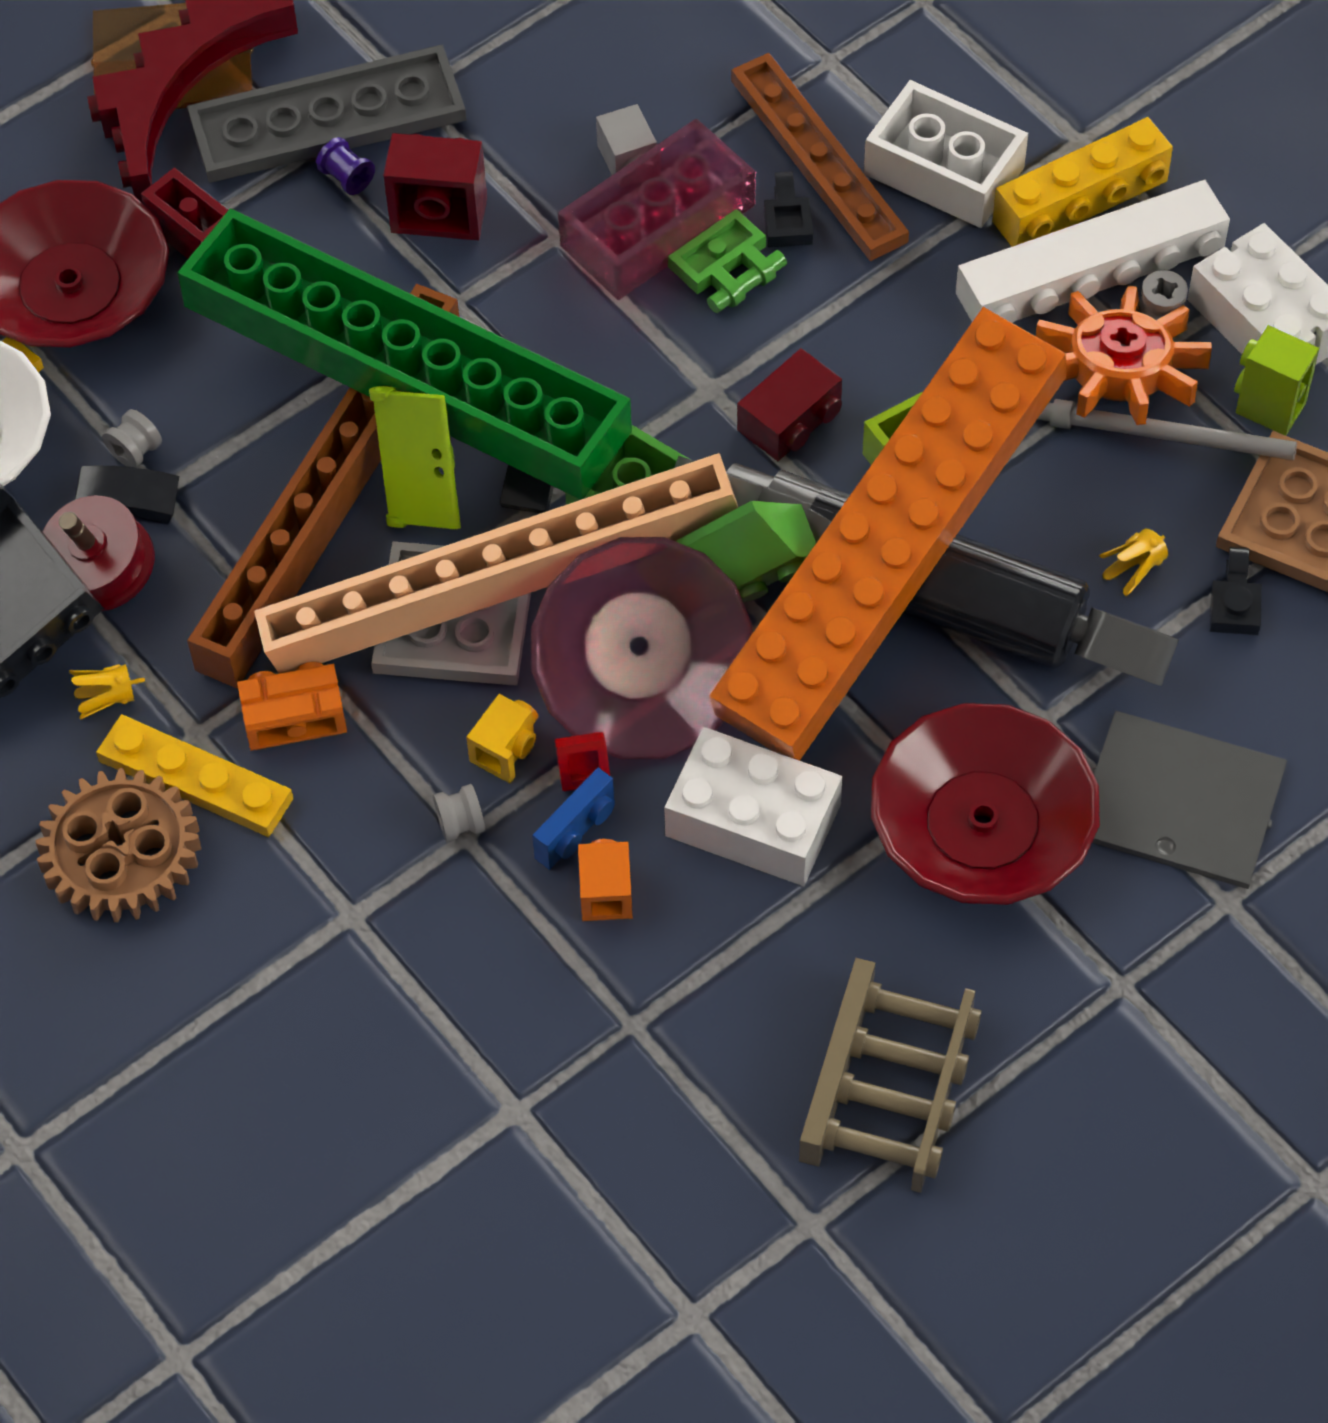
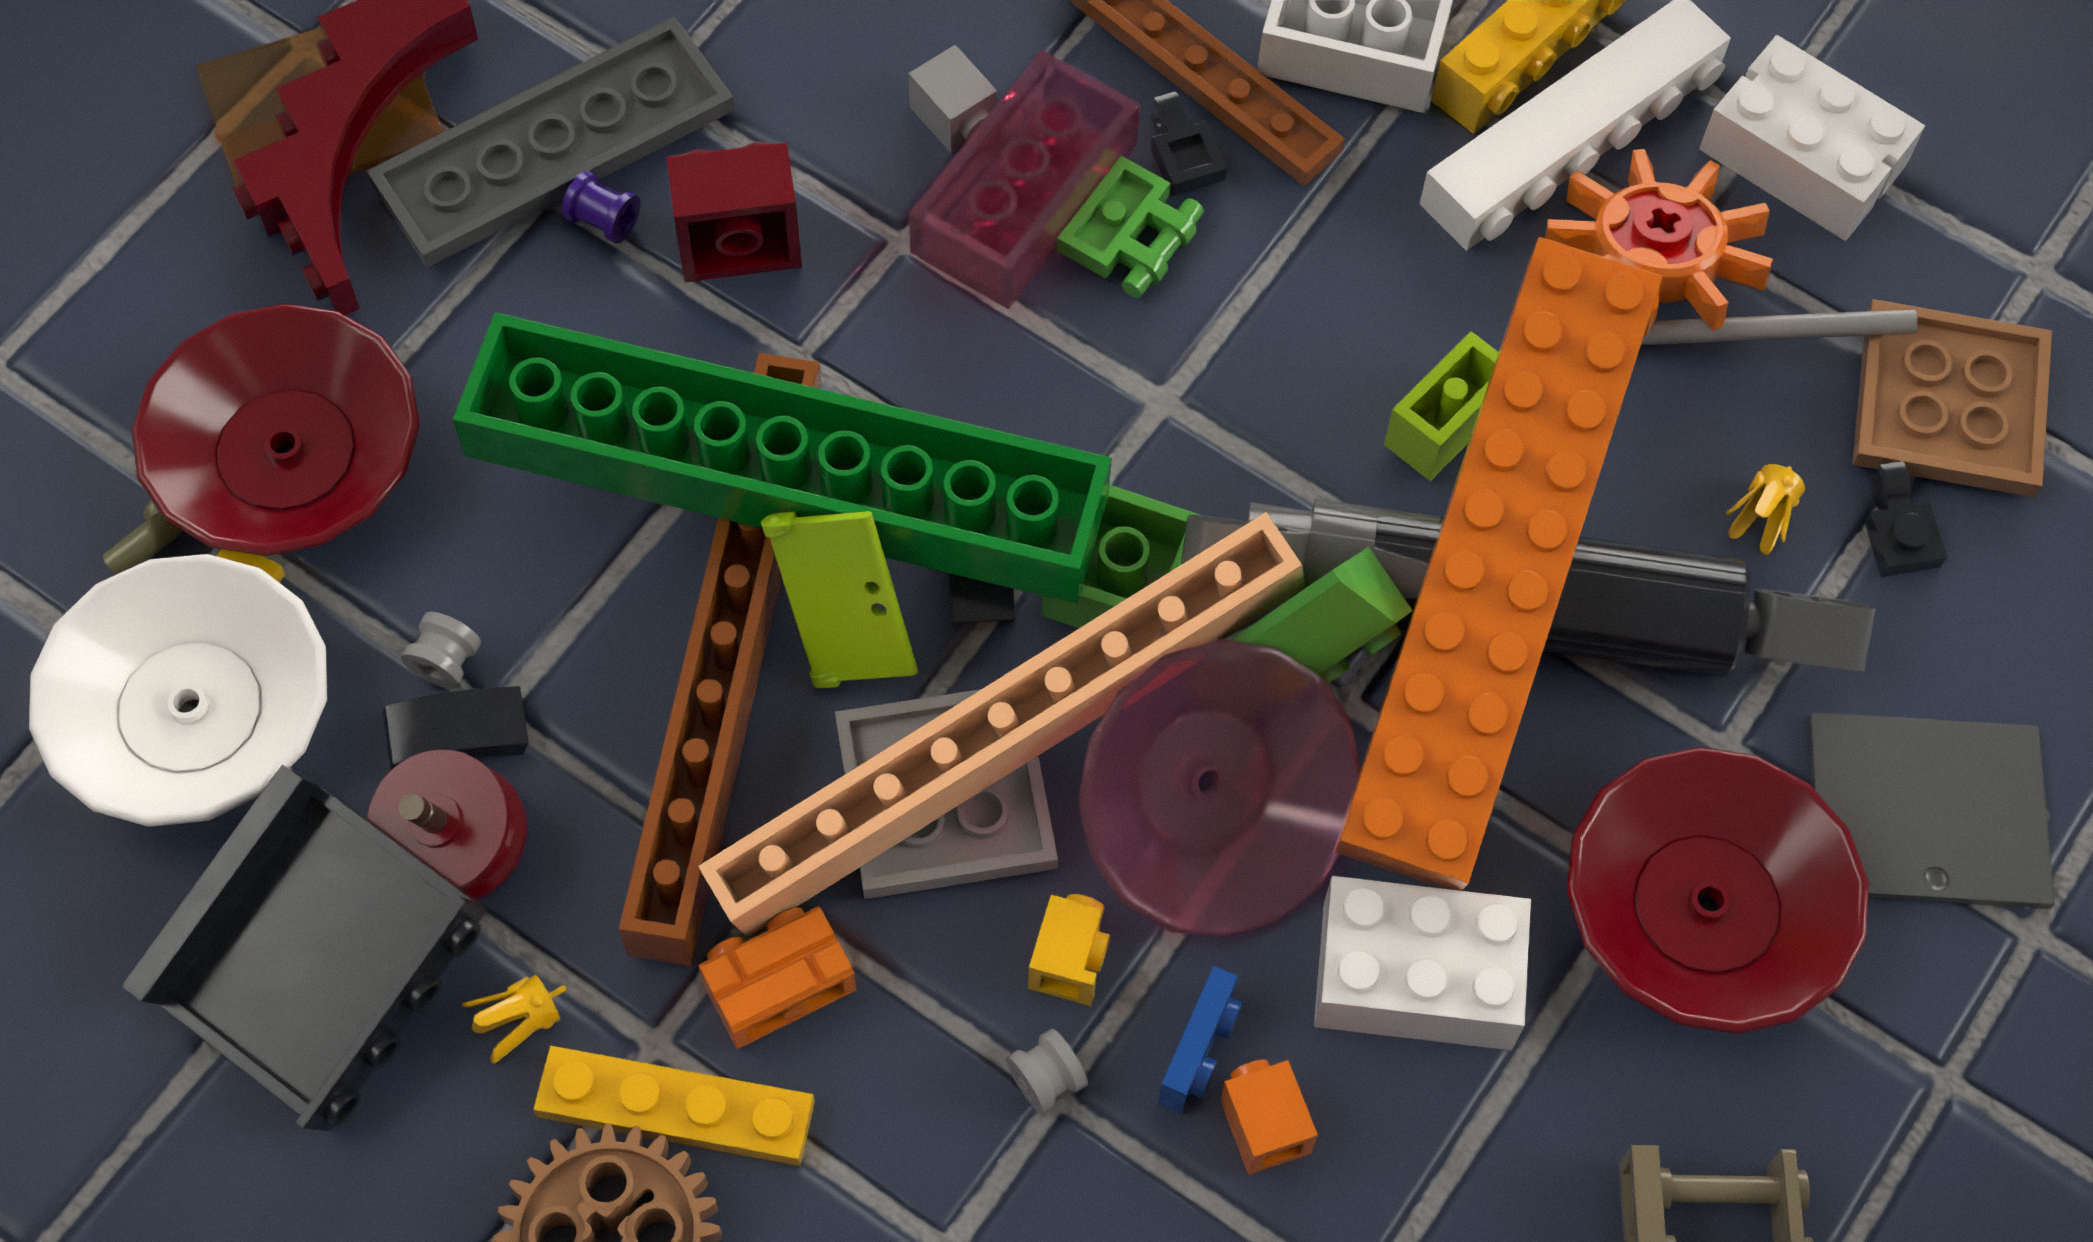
camera: 20 degrees left, 5 degrees up
dark red brick [141,167,228,259] -> none
red plate [555,731,610,791] -> none
dark red brick [737,348,842,462] -> none
light grey wheel [1138,270,1188,320] -> none
lime brick [1234,325,1320,436] -> none

